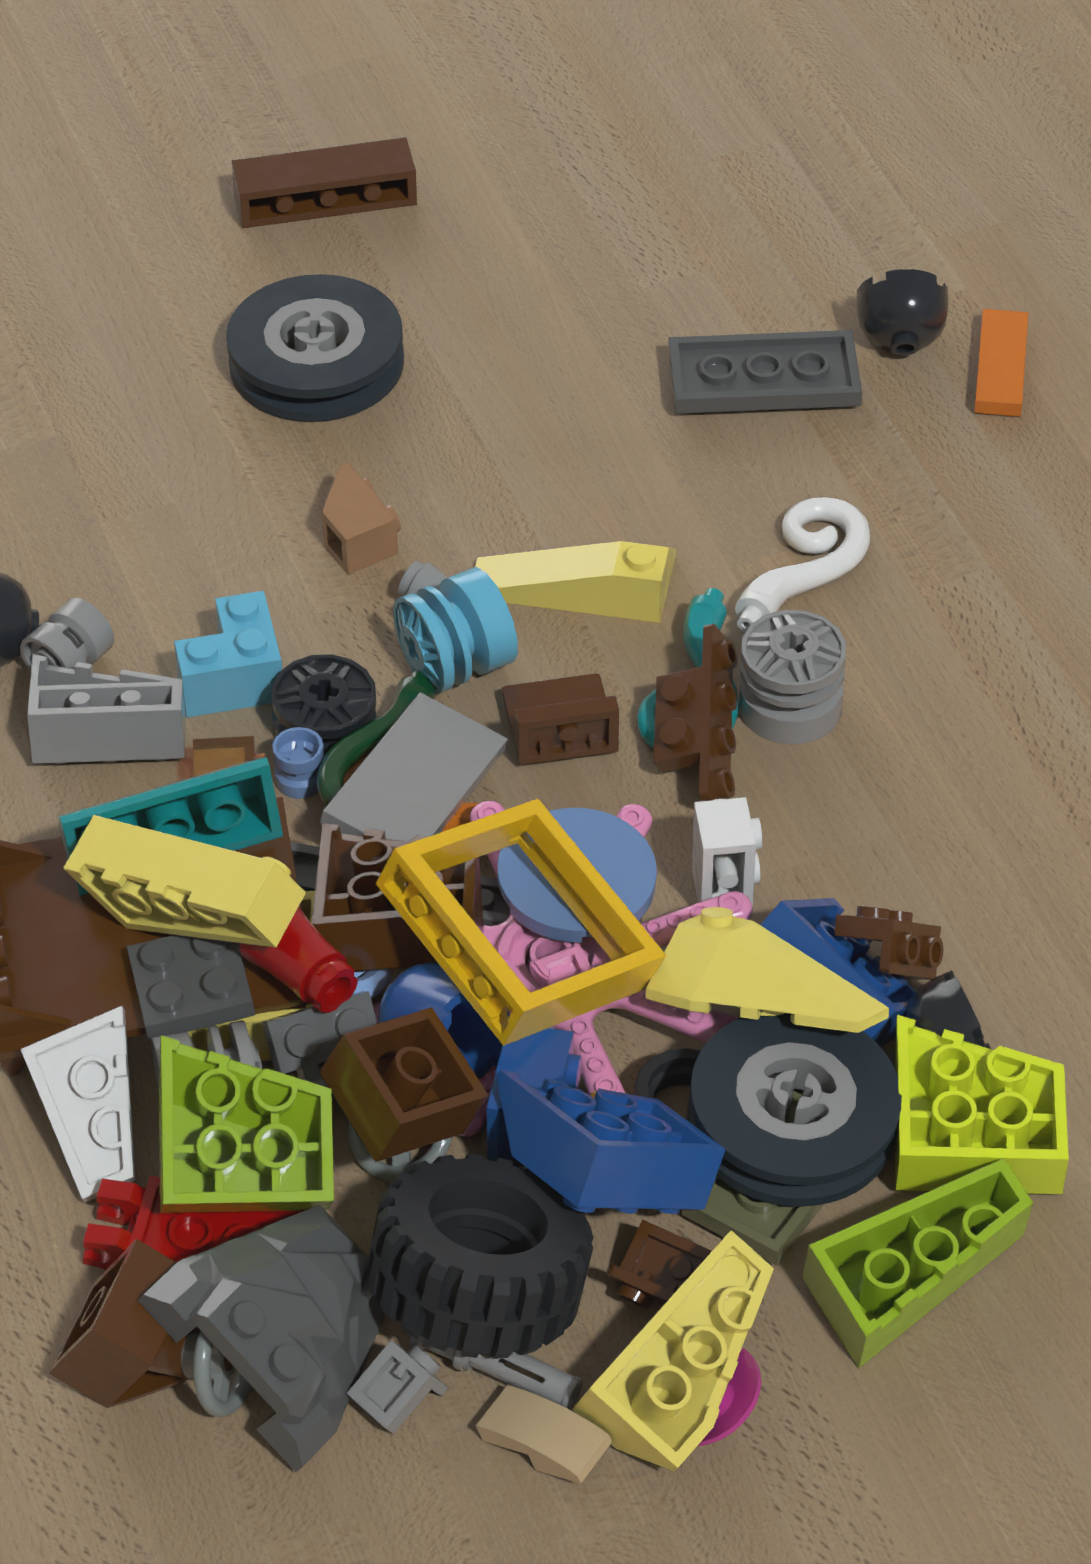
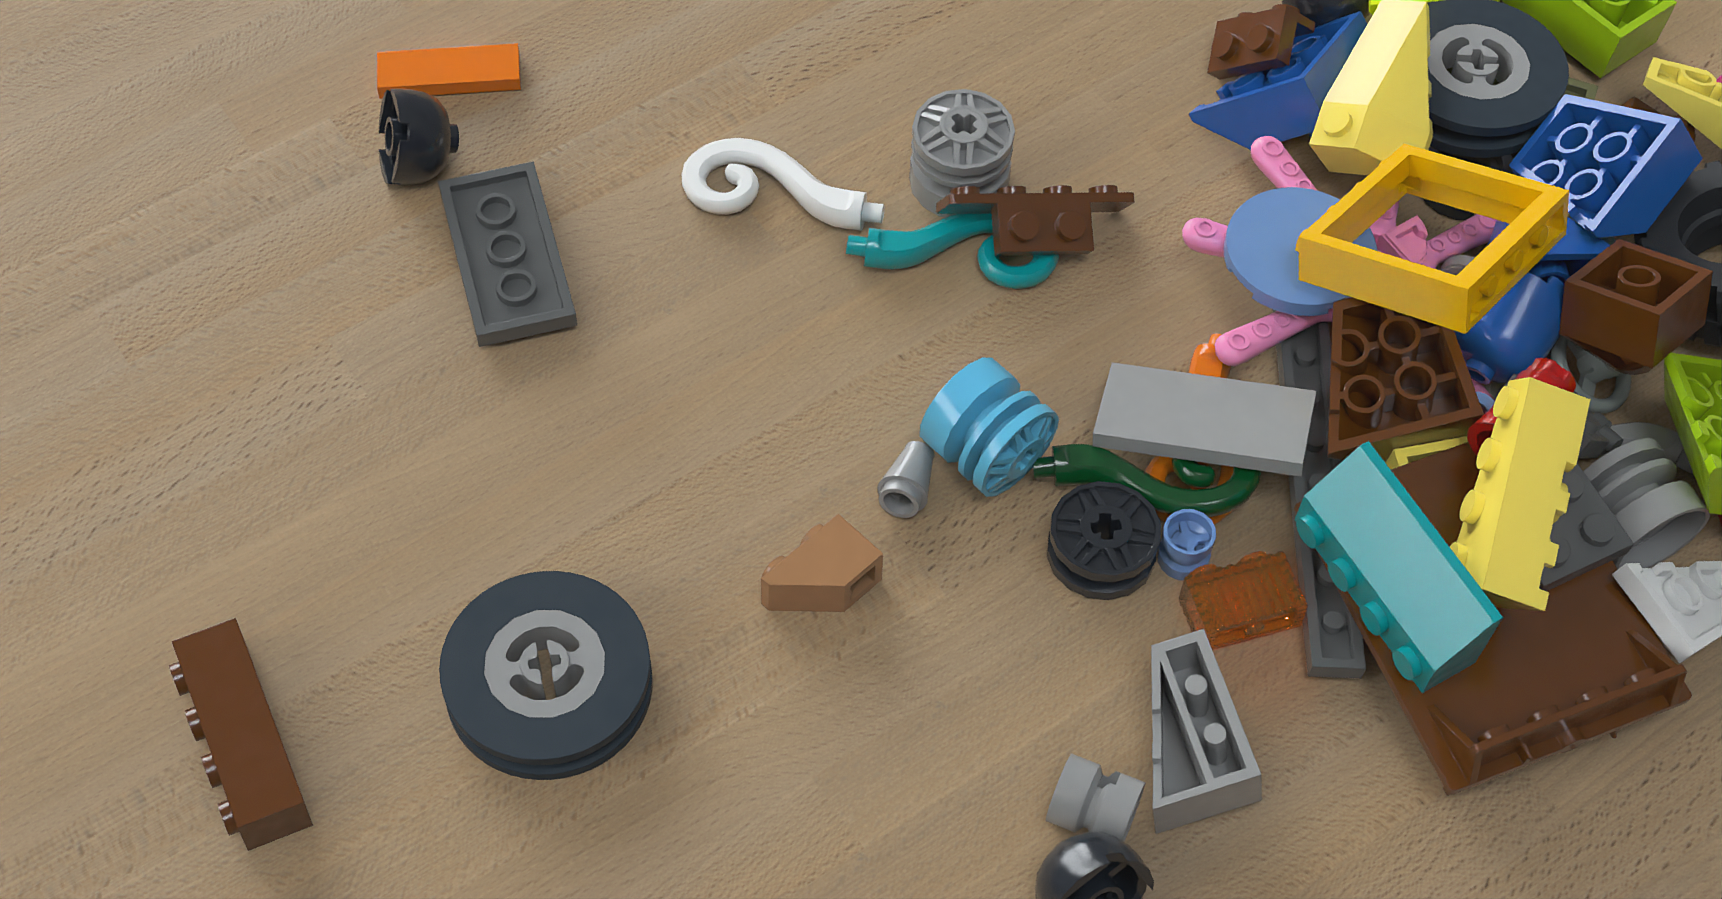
camera: 105 degrees left, 10 degrees up
medium azure brick [174,591,282,718] -> none
light yellow wedge [475,541,676,623] -> none
reddish brown bracket [502,673,619,765] -> none
white brick [692,797,762,912] -> none

